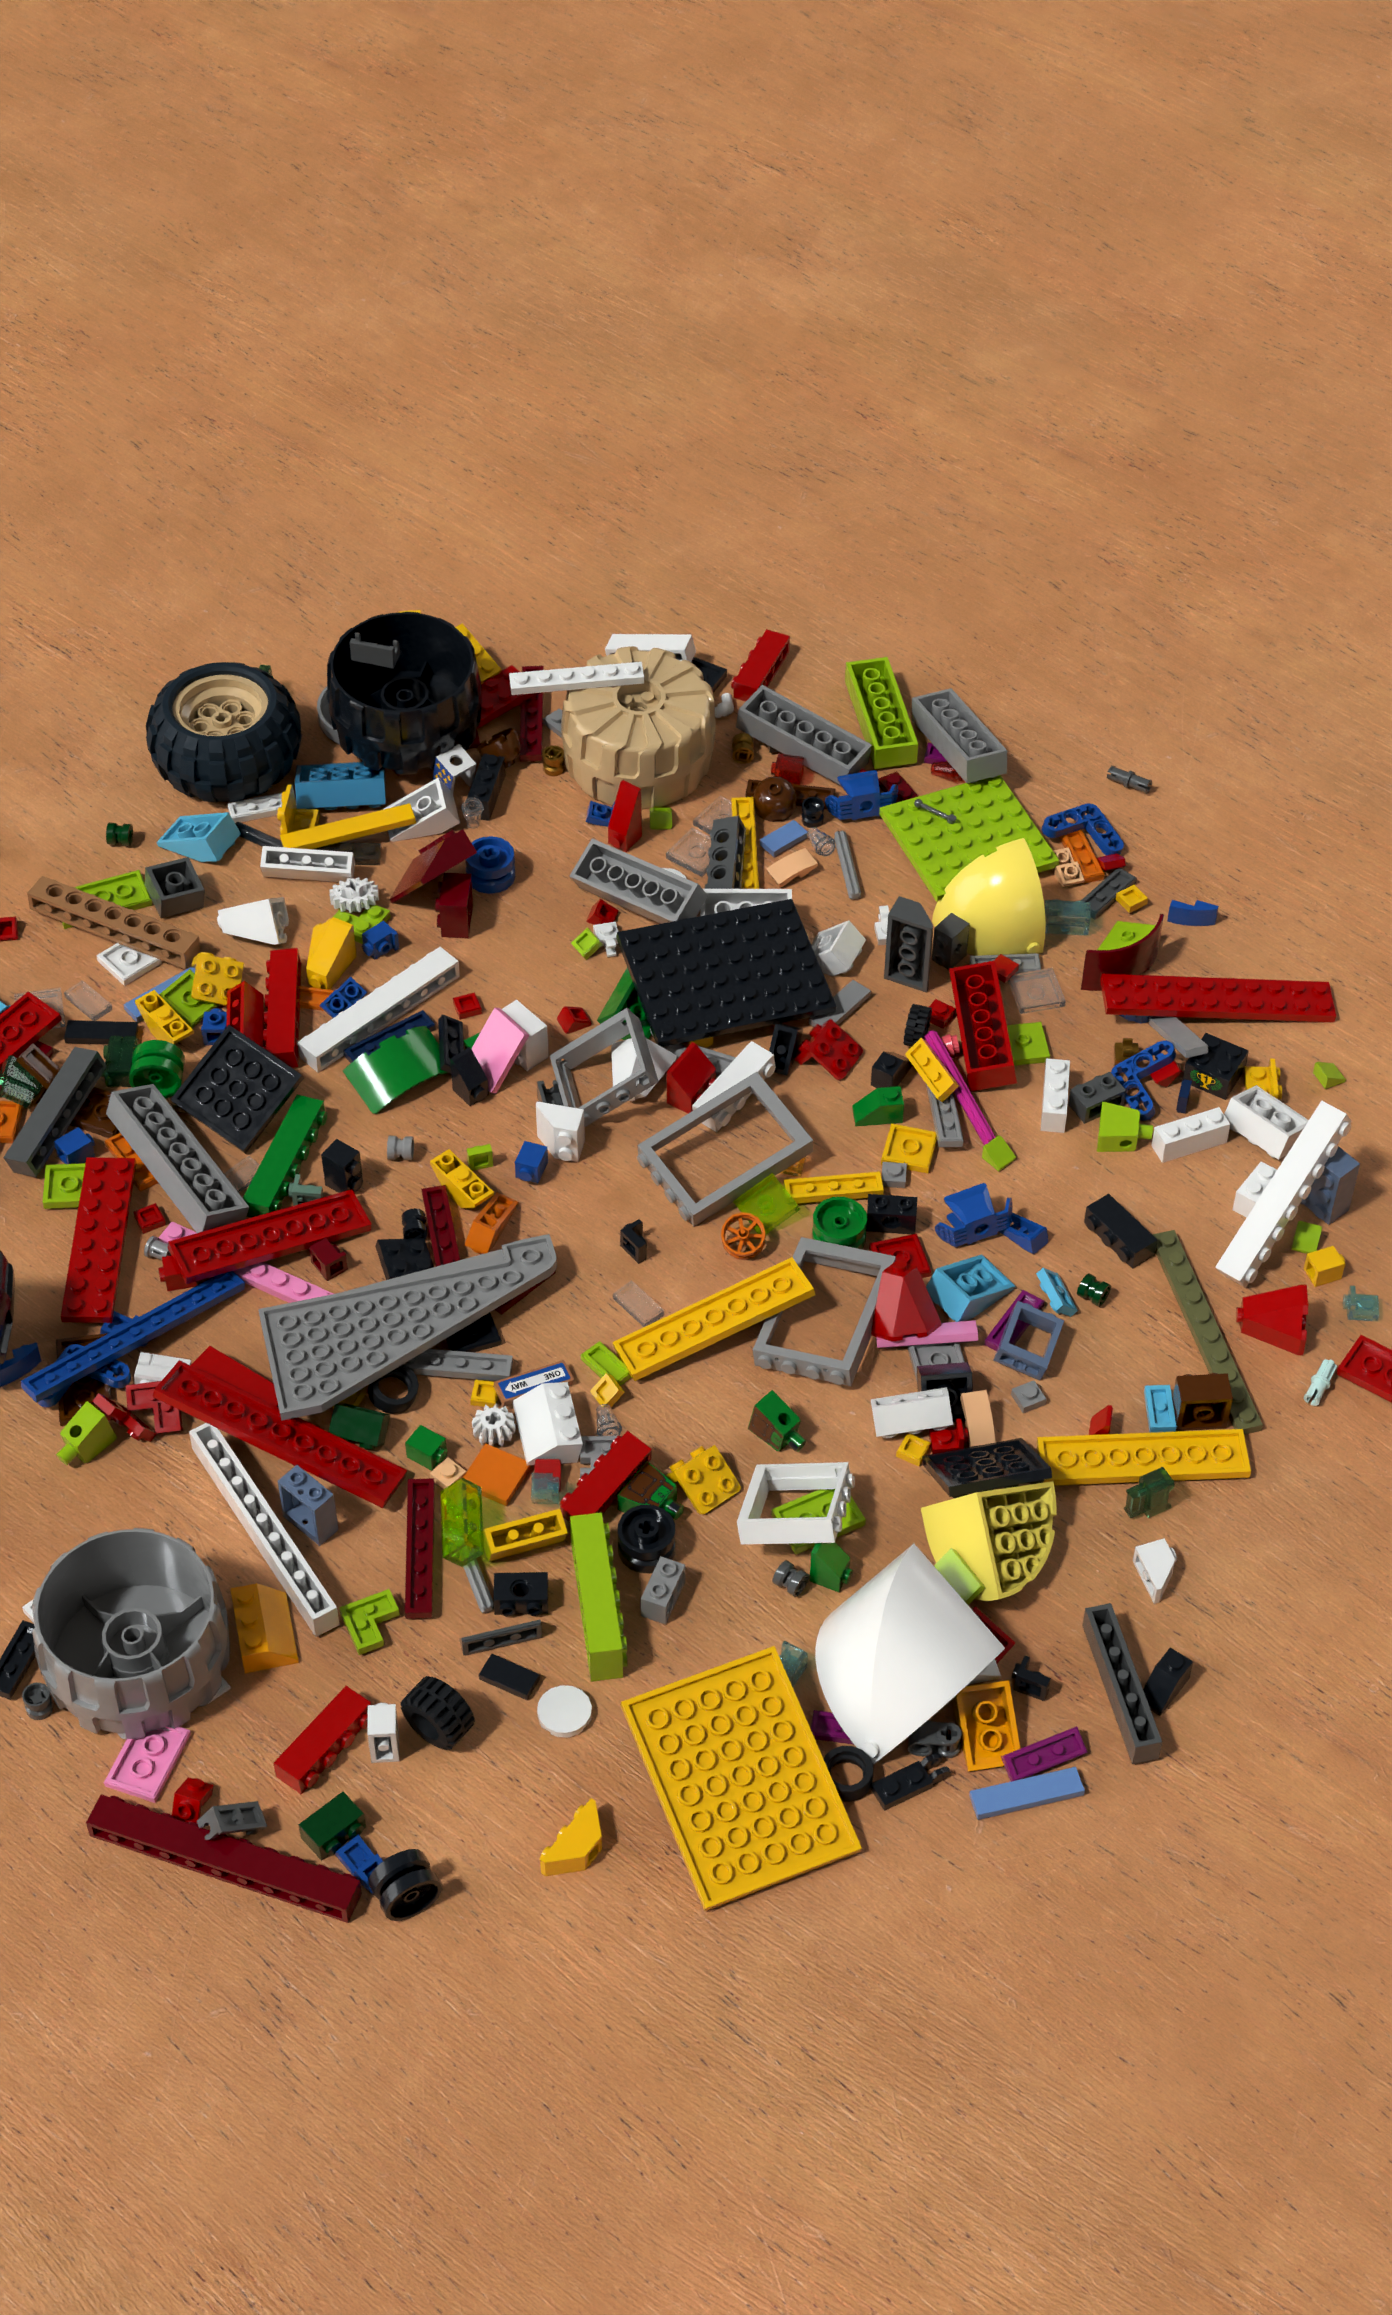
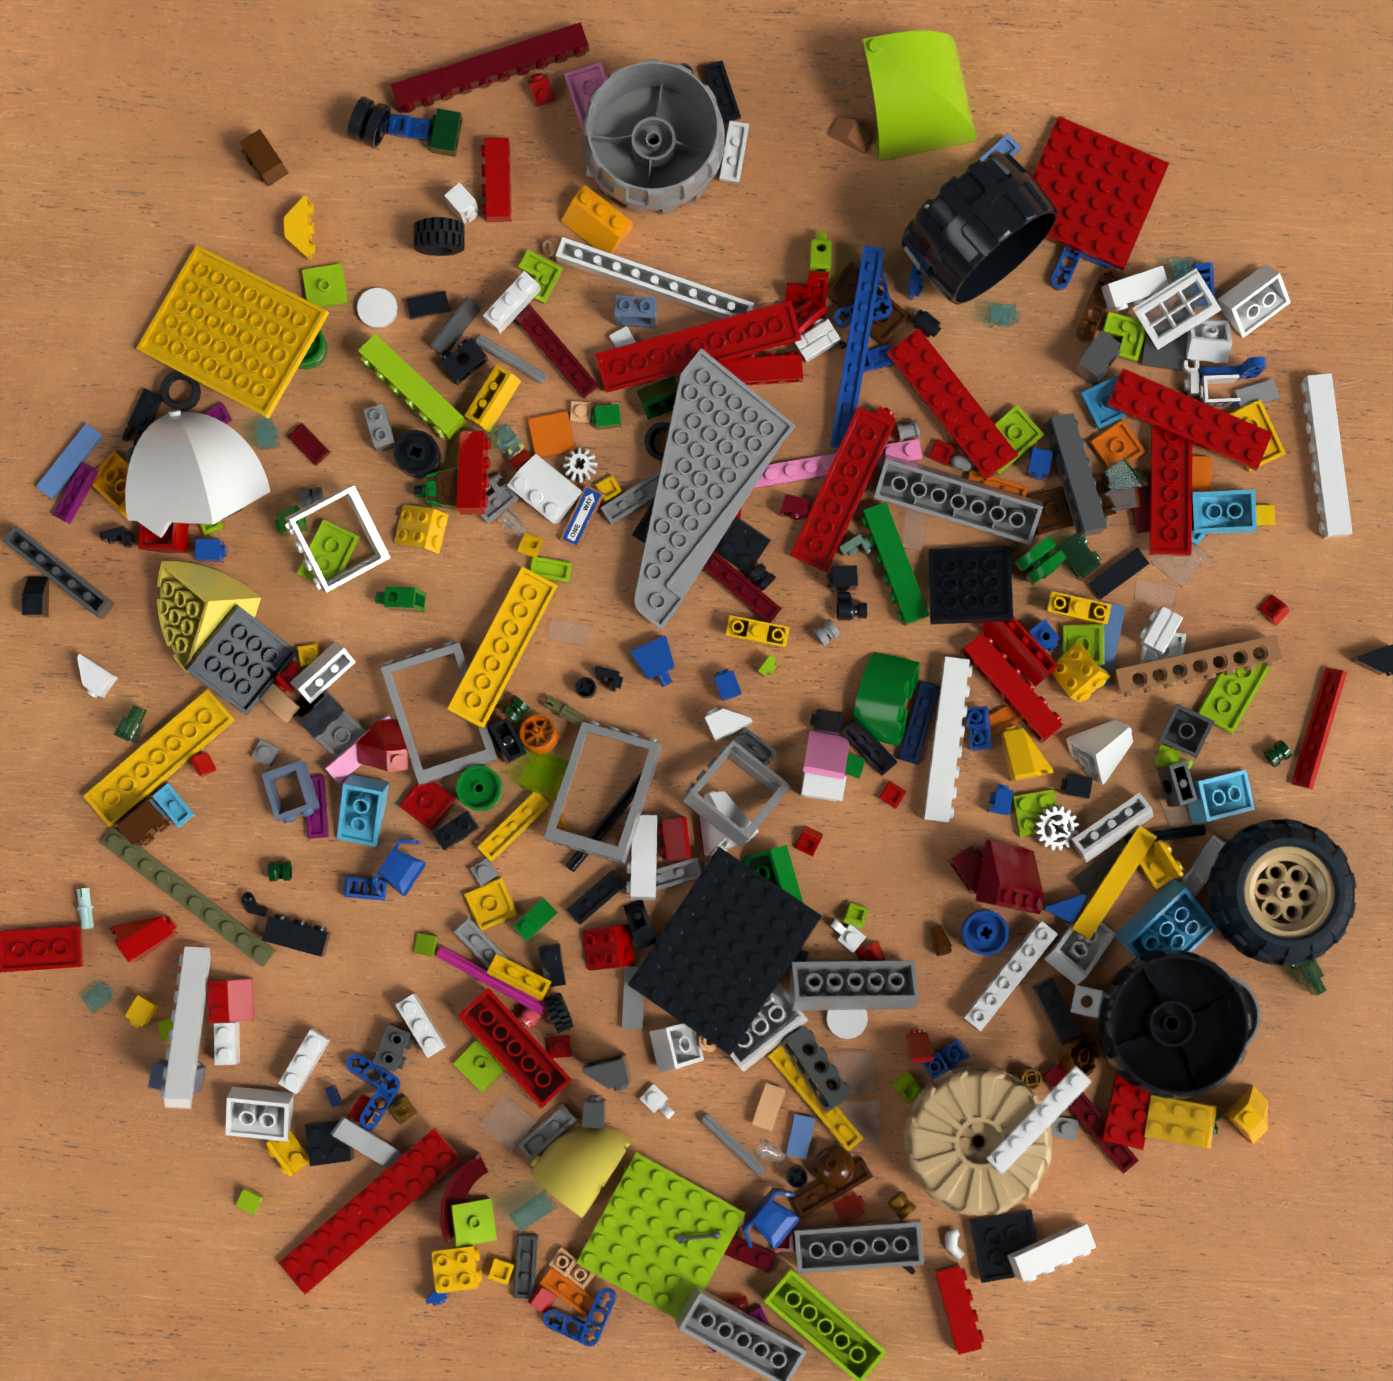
camera: 145 degrees right, 35 degrees up
dark grey hinge [197,1801,267,1840] -> none
dark grey hinge [350,632,401,669] -> none
clear neon green brick [440,1478,484,1567] -> none
clear cone [461,797,484,828] -> none
orange slope [465,1192,519,1254] -> none
lime tile [934,1548,986,1605] -> none
red tile [995,954,1019,983] -> none
medium azure plate [1036,1268,1078,1317] -> none
lime torso [1097,1102,1153,1152] -> none
none -> slope [207,979,255,1023]
none -> reddish brown brick [240,129,289,186]
none -> black arm [241,892,268,917]
none -> dark red tile [288,423,331,466]
none -> lime plate [302,263,349,308]
none -> yellow bracket [432,1244,483,1293]
none -> white brick [483,271,541,334]
none -> black brick [488,717,526,765]
none -> dark green wheel [502,695,530,723]
none -> light nougat plate [543,237,560,257]
none -> olive axle [544,696,584,725]
none -> black axle [566,772,642,872]
none -> black plate [567,869,627,925]
none -> black wheel [576,677,597,699]
none -> white tile [609,326,636,348]
none -> blue torso [631,635,675,687]
none -> black piece [837,592,867,621]
none -> black brick [911,309,942,338]
none -> reddish brown cone [929,925,952,957]
none -> light grey arm [950,456,974,471]
none -> white brick [962,921,1058,1031]
none -> blue slope [1043,894,1086,924]
none -> black brick [1060,774,1093,799]
none -> white brick [1139,606,1183,655]
none -> lime plate [1154,744,1193,769]
none -> clear tile [1155,788,1191,828]
none -> black brick [1156,761,1198,807]
none -> red plate [1291,667,1347,790]

